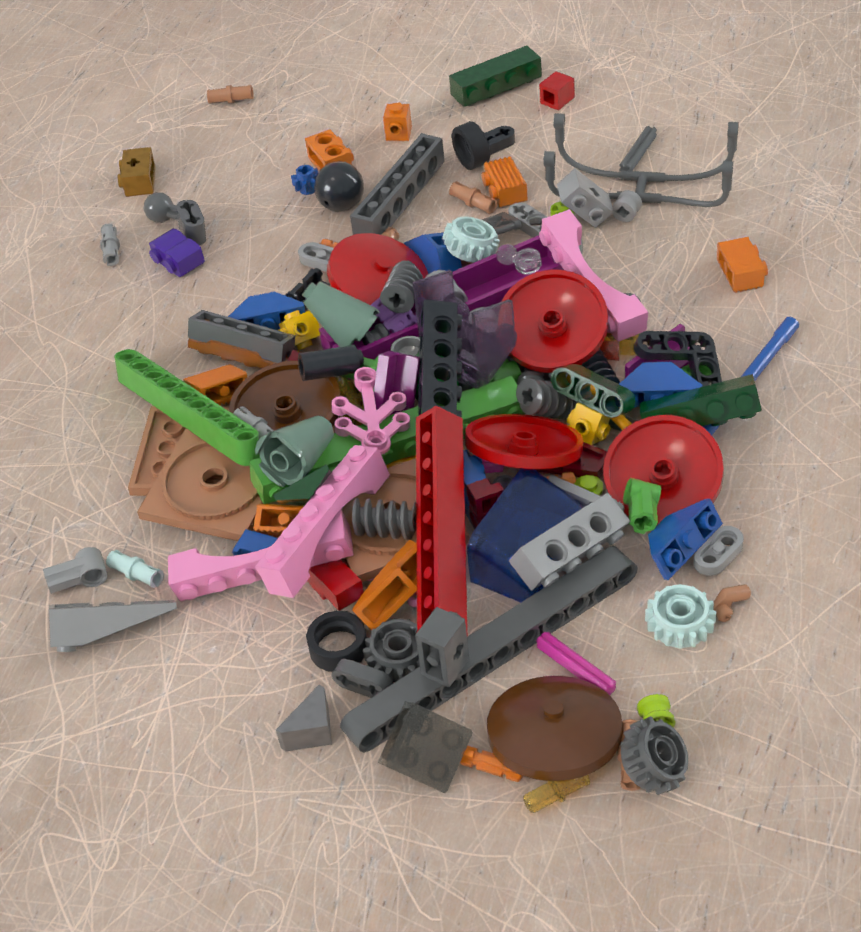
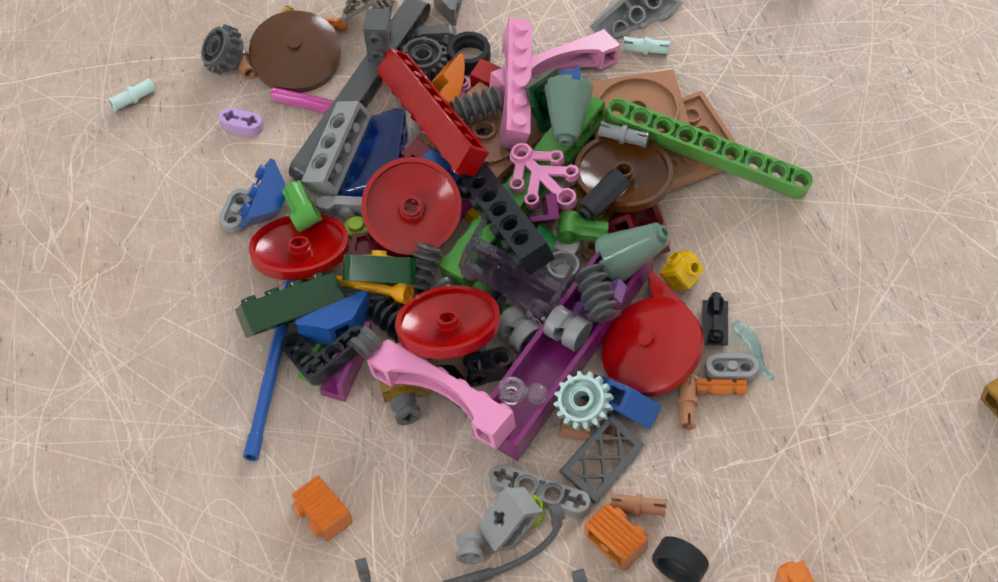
camera: 150 degrees right, 10 degrees up
light grey piece [43,547,107,593] -> none
light grey pin [100,223,120,266] -> none
dark grey beam [143,192,206,245] -> none
dark purple brick [149,228,205,277] -> none
orange brick [183,364,247,405] -> none
dark grey piece [188,310,296,368] -> none
blue slope [228,292,305,330] -> none
blue gear [291,165,318,195] -> none
orange brick [305,129,354,171] -> none
black piece [314,161,364,212] -> none
dark grey brick [350,133,445,235] -> none
lime wheel [637,694,676,728] -> none
light aqua gear [645,584,716,649] -> none
nougat arm [713,584,751,622] -> none
none -> light aqua pin [108,78,156,112]
none -> lavender beam [219,108,263,136]
none -> dark grey wheel [349,326,383,360]
none -> clear light blue animal [732,320,774,380]

